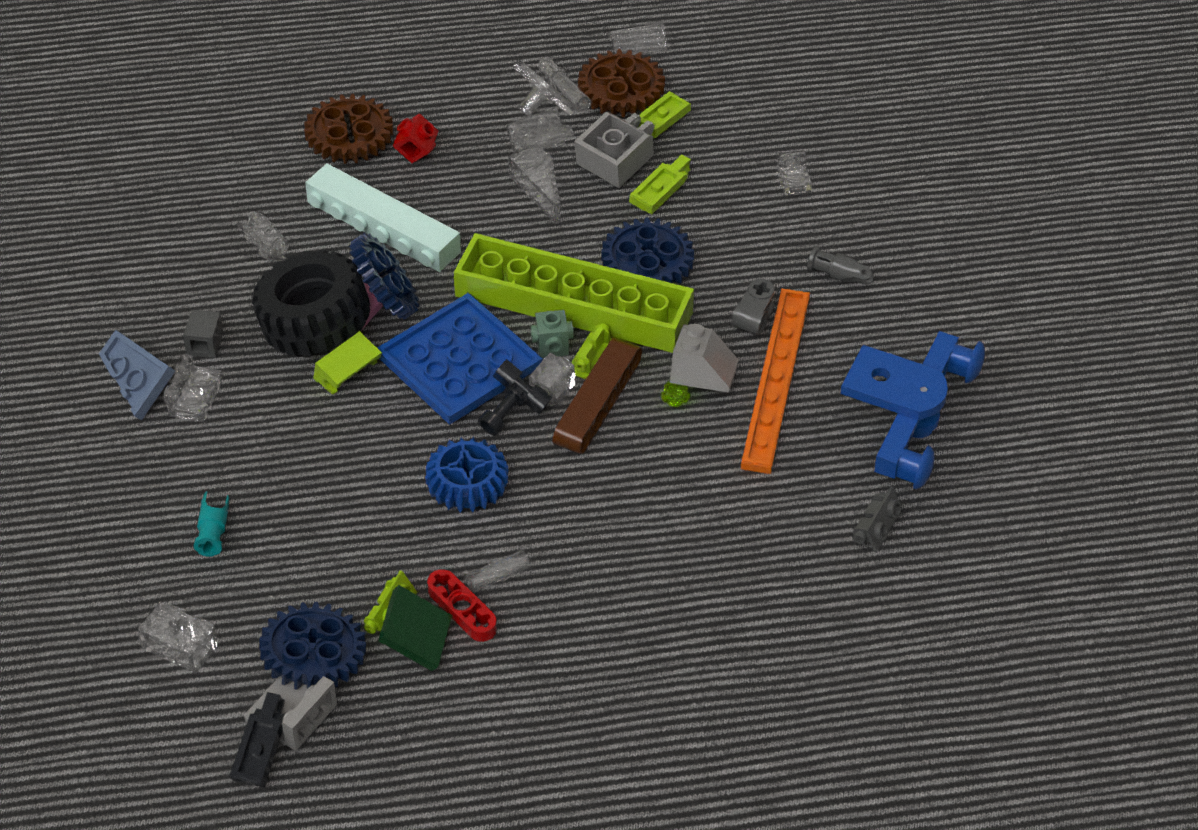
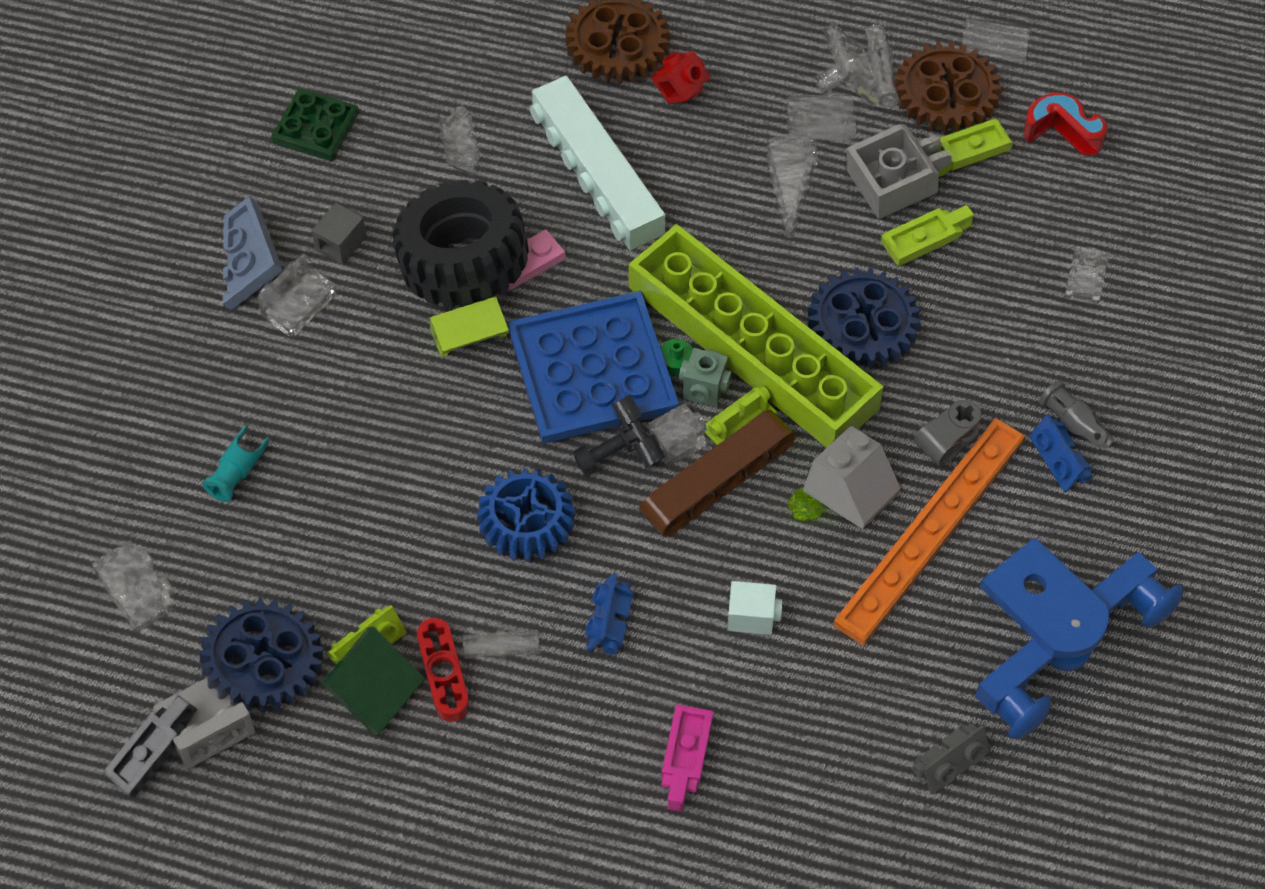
camera: 25 degrees right, 10 degrees up
dark blue gear [349,233,420,320] -> none
none -> dark green tile [271,88,359,162]
none -> blue hinge [585,573,633,654]
none -> green tile [660,339,693,376]
none -> dark pink hinge [661,704,714,812]
none -> light aqua brick [727,581,782,635]
none -> red animal [1023,92,1108,155]
none -> blue hinge [1029,414,1093,493]

